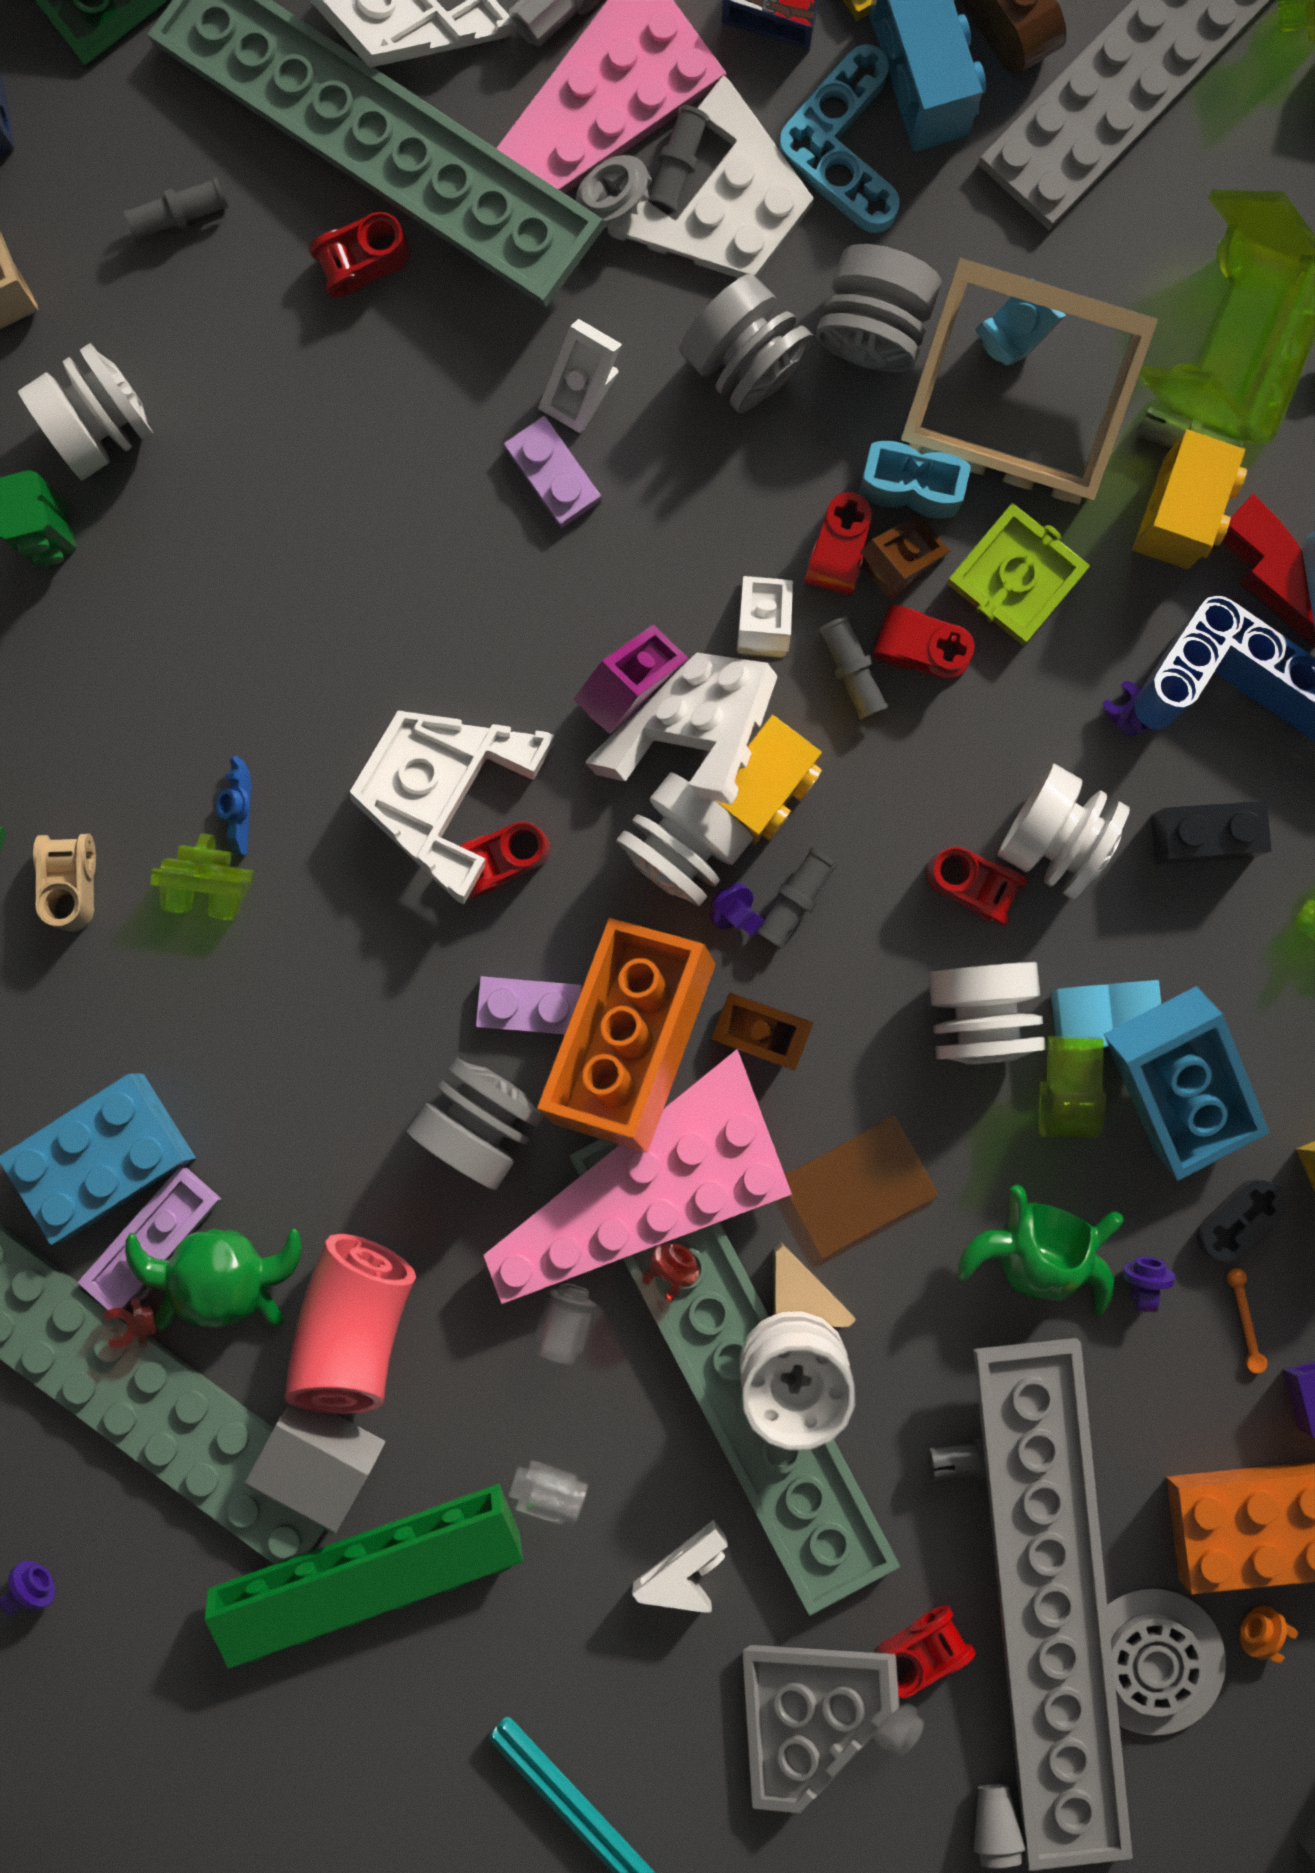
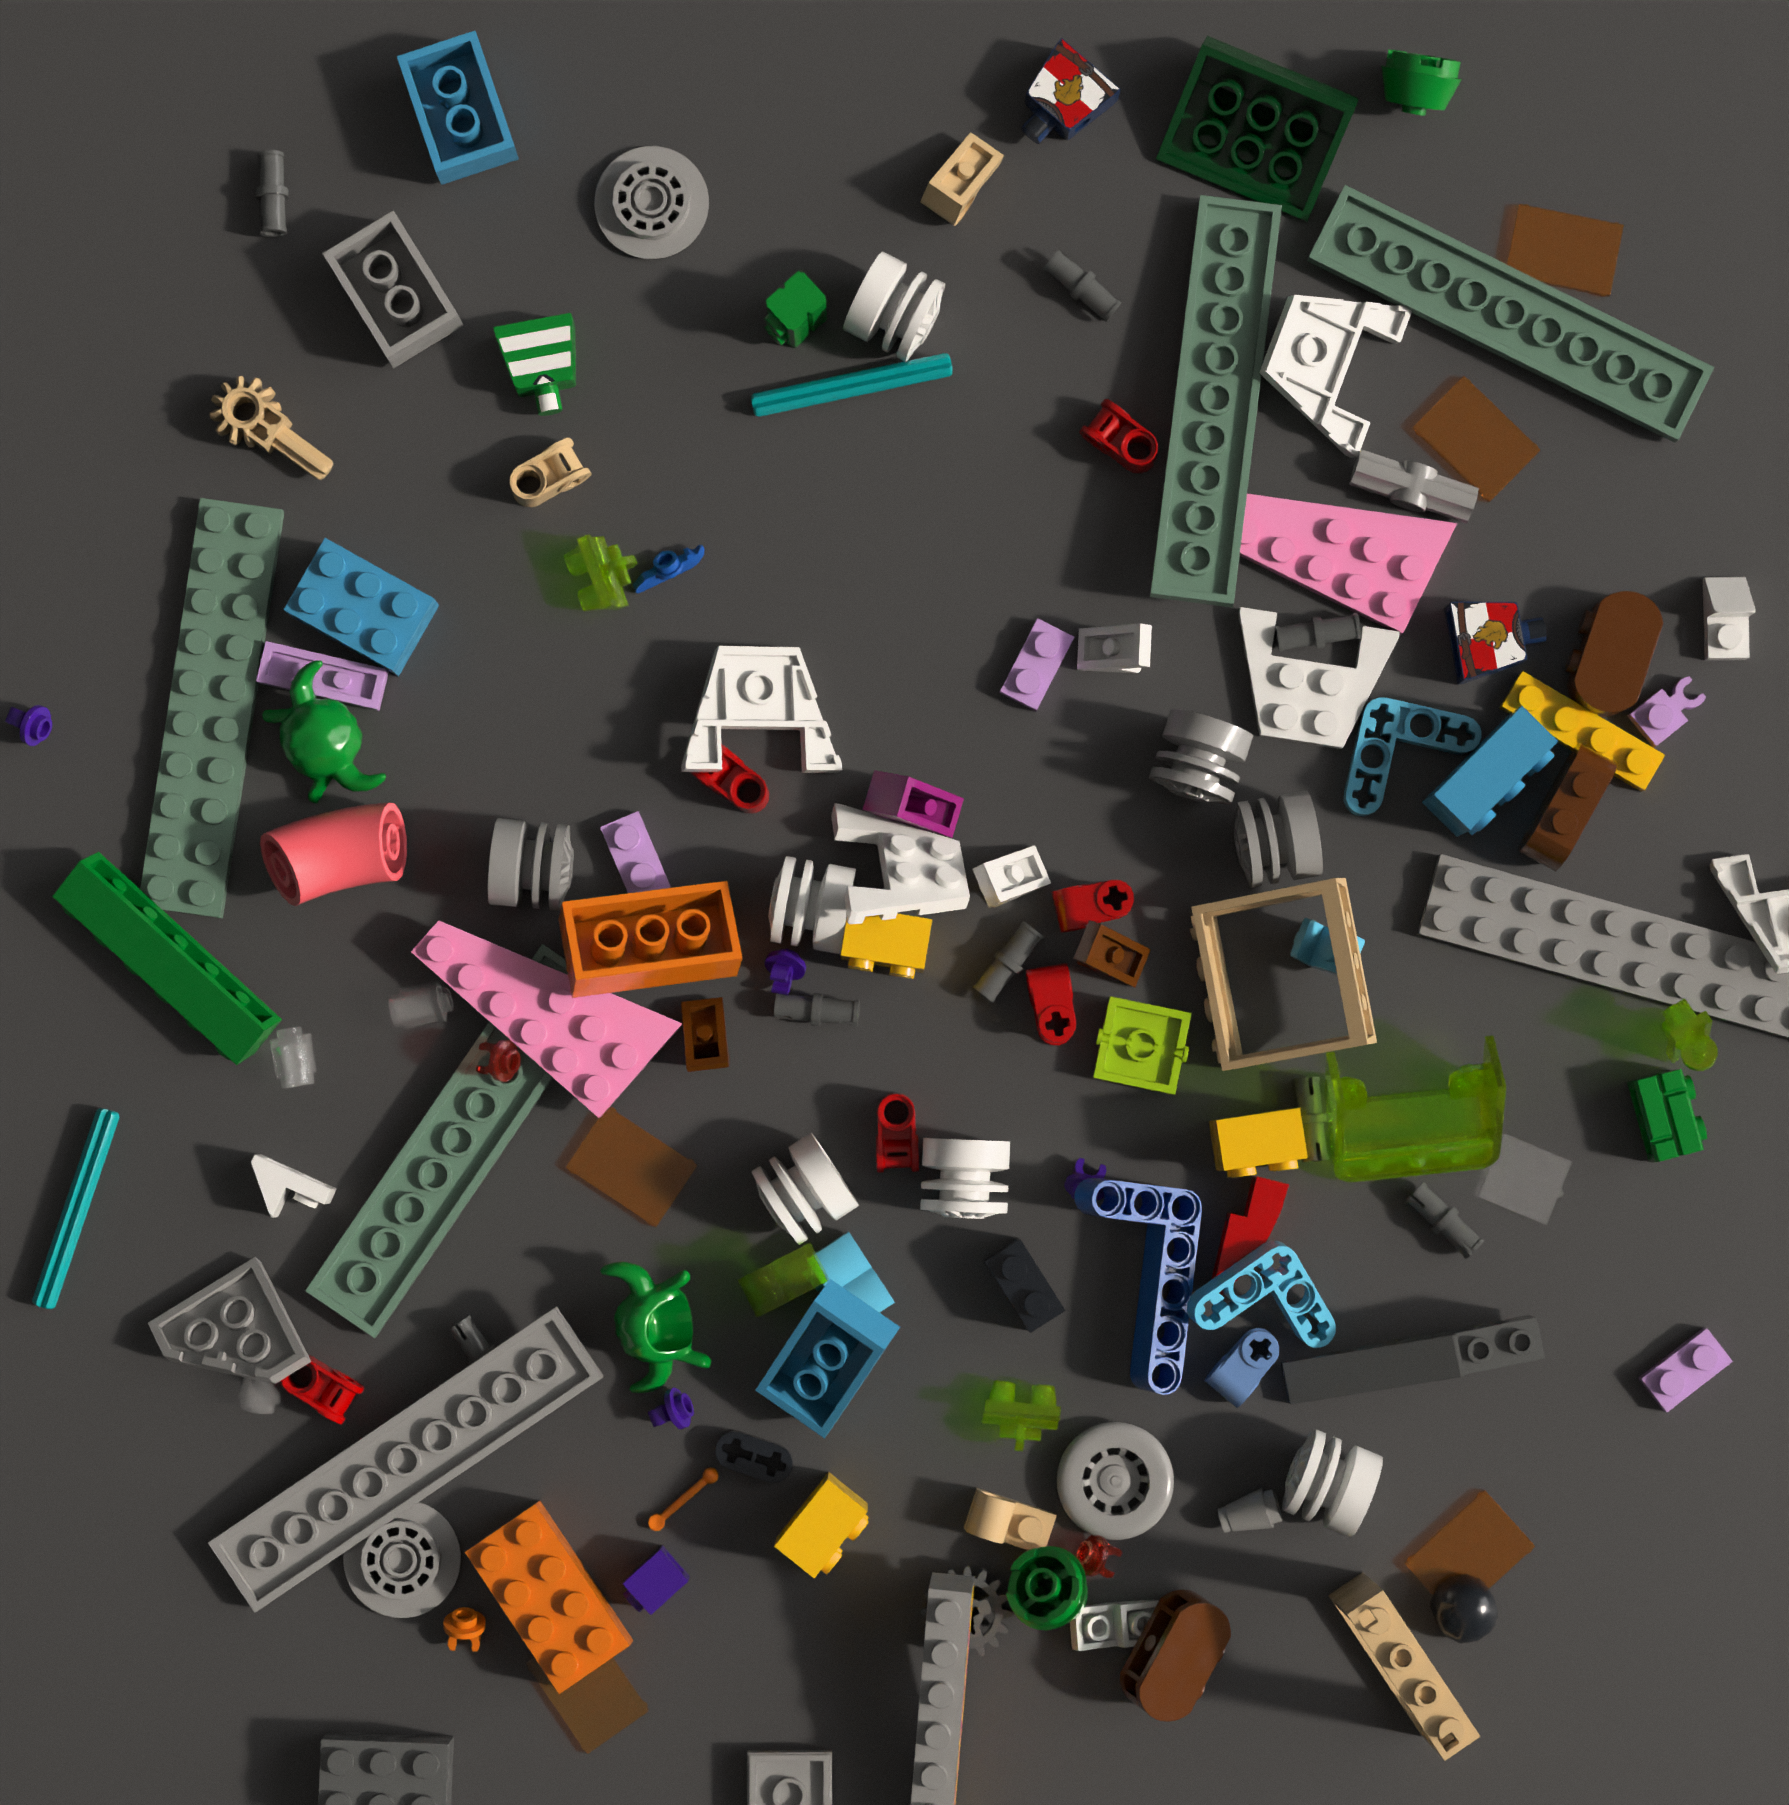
camera: 50 degrees right, 0 degrees up
clear red plate [103,1297,156,1349] -> none
light grey slope [244,1404,386,1535] -> none
light grey gear [576,155,653,227] -> none
white wheel [740,1311,855,1450] -> none
tan slope [773,1241,856,1327] -> none
medium azure brick [858,441,971,519] -> none
light grey cone [973,1784,1026,1868] -> none
none -> teal axle [751,353,953,417]

